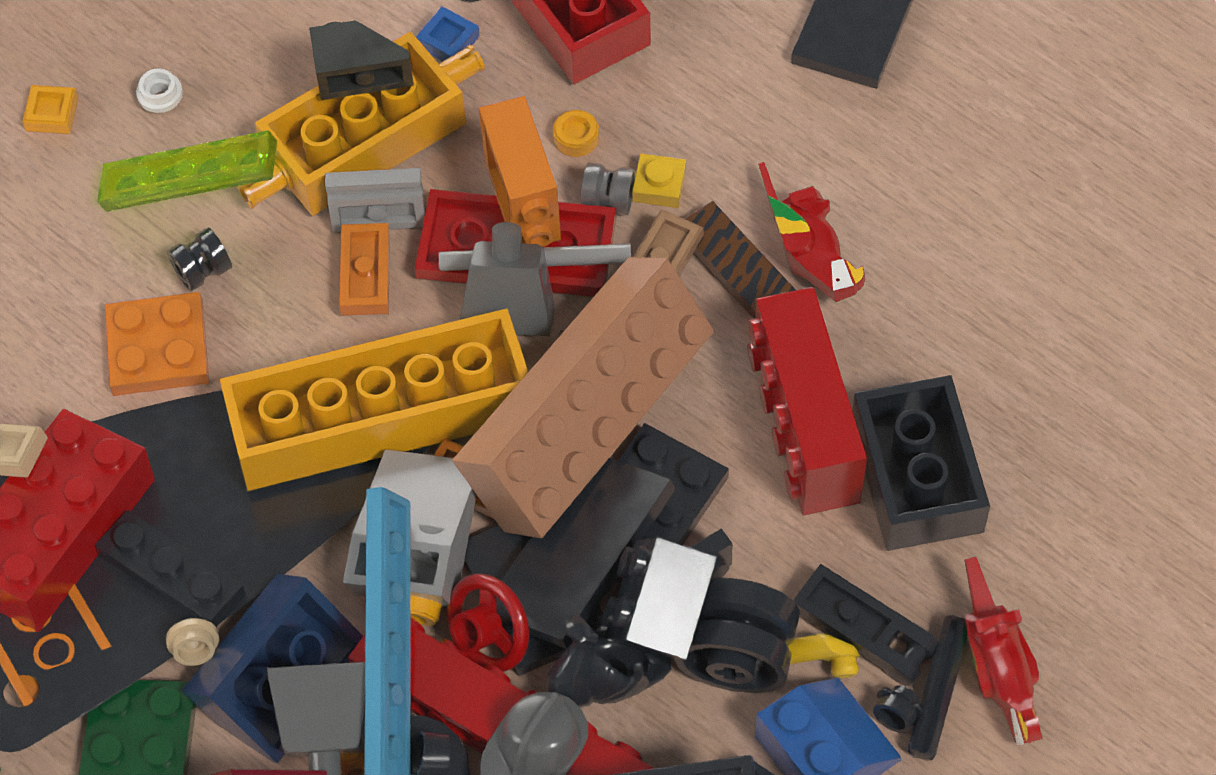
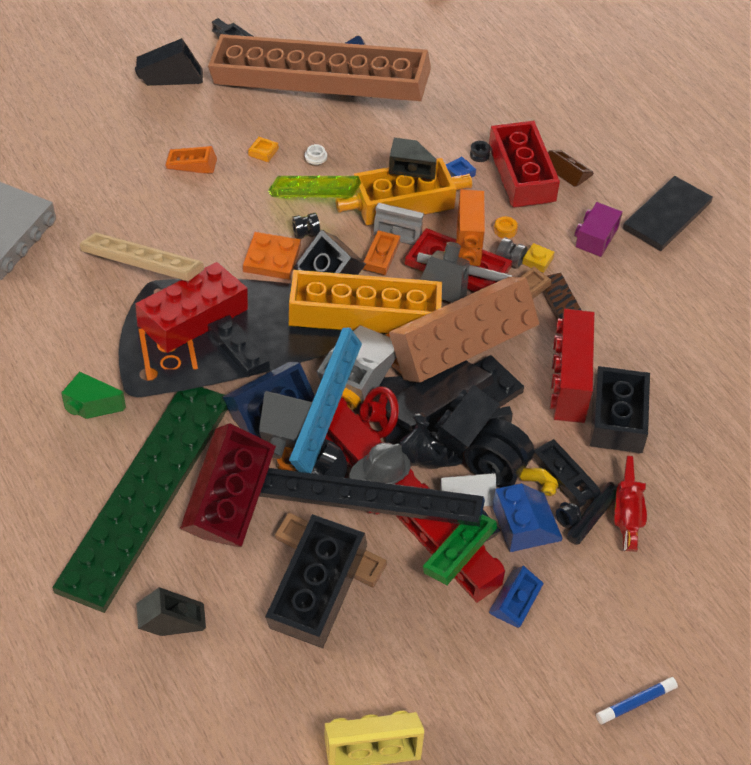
camera: 15 degrees right, 10 degrees down
tan plate [166,618,219,666] -> none
red animal [758,162,865,302] -> none
none -> black slope [293,230,366,275]
none -> white slope [440,473,496,506]
none -> magenta brick [574,202,623,257]

